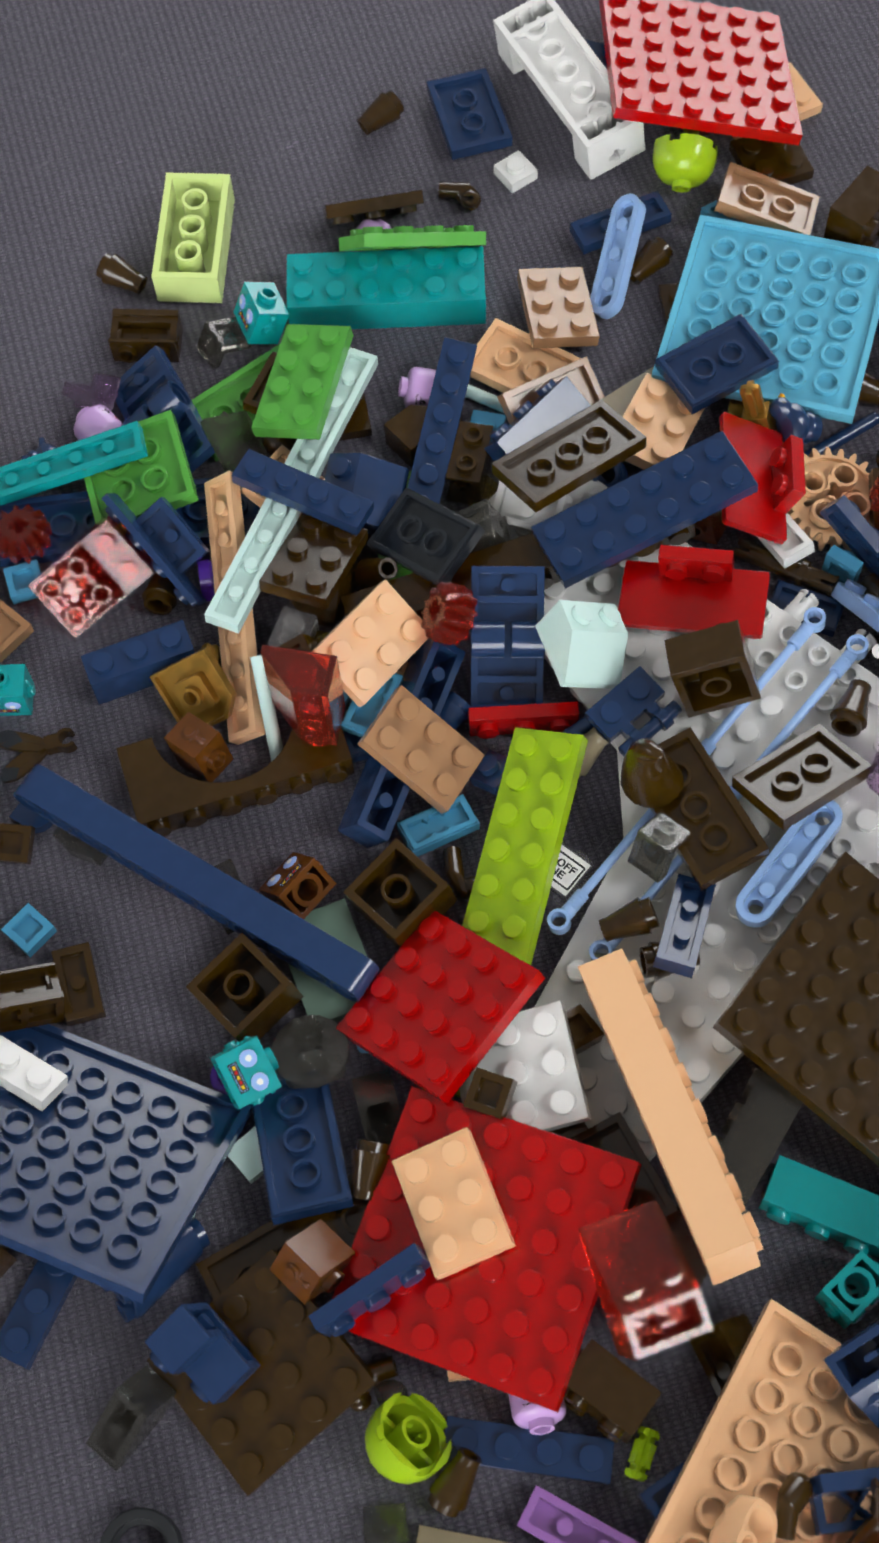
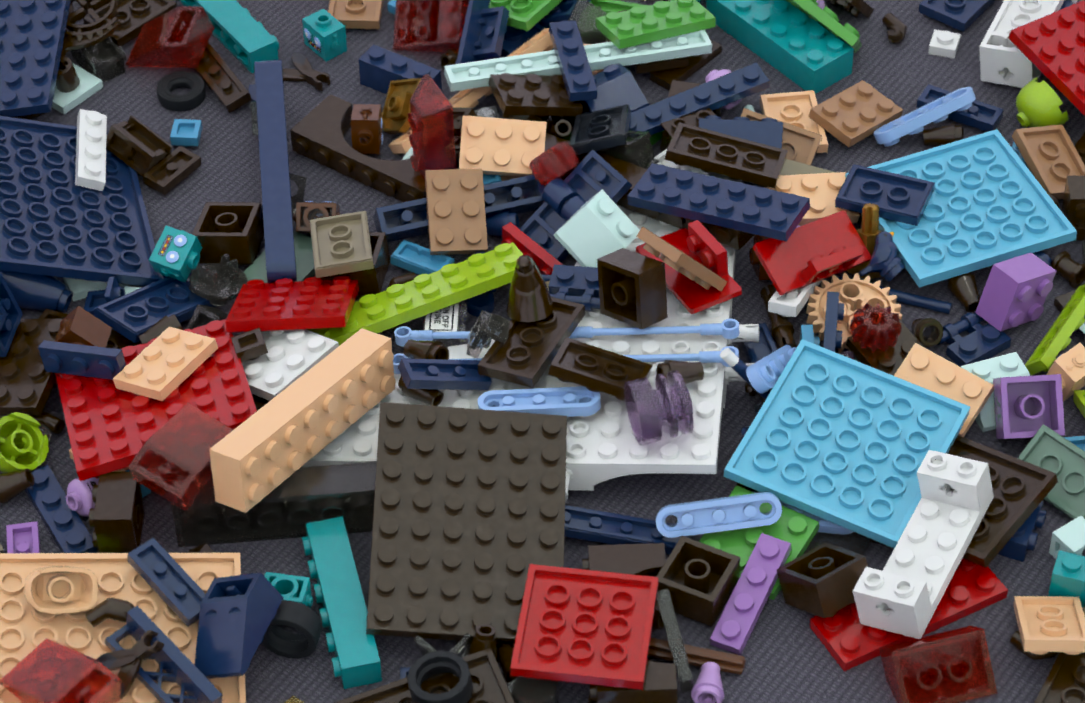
camera: 50 degrees right, 20 degrees down
none -> dark blue bracket [84,277,126,316]
none -> dark blue plate [127,538,205,627]
none -> dark tan tile [310,211,374,278]
none -> medium nougat plate [636,226,727,291]

